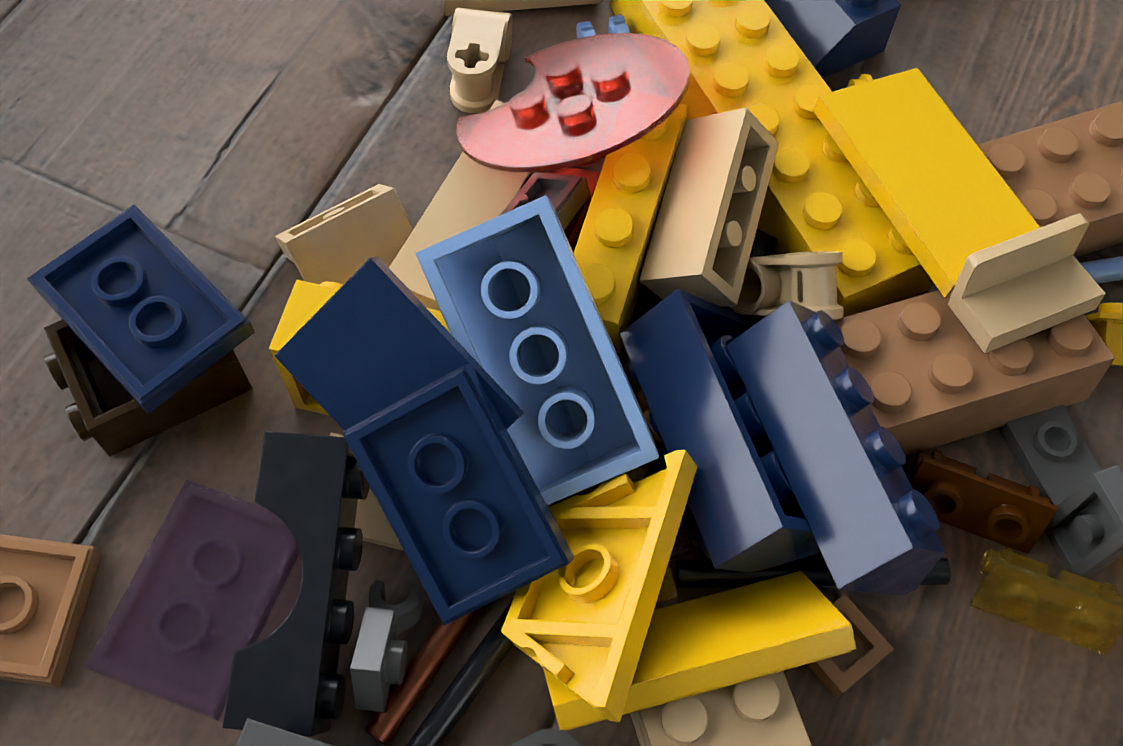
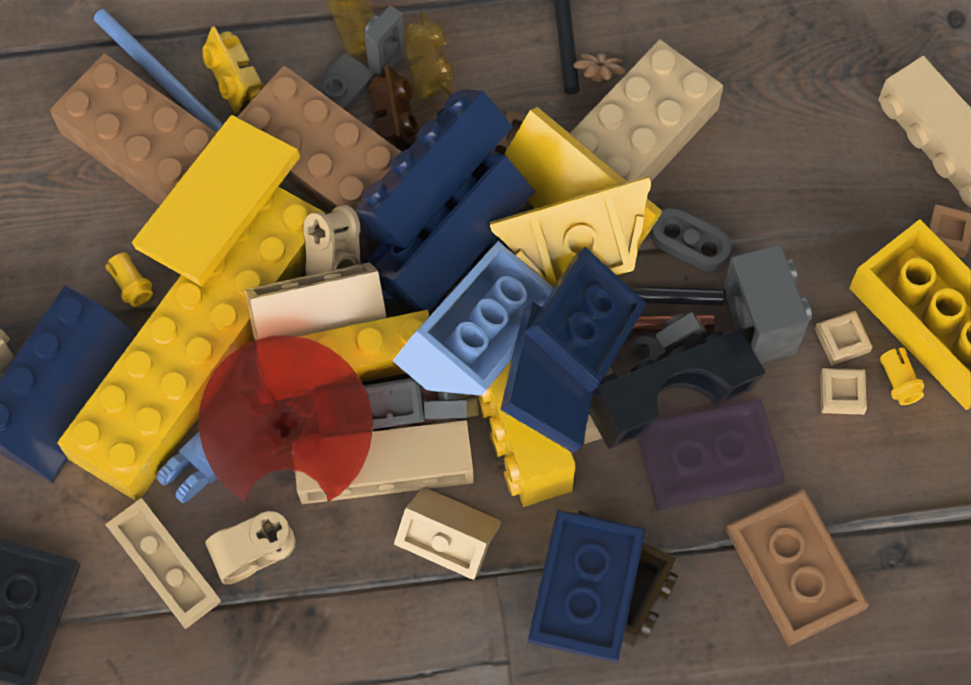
camera: 120 degrees left, 5 degrees up
tan panel [947,213,1106,353] -> none

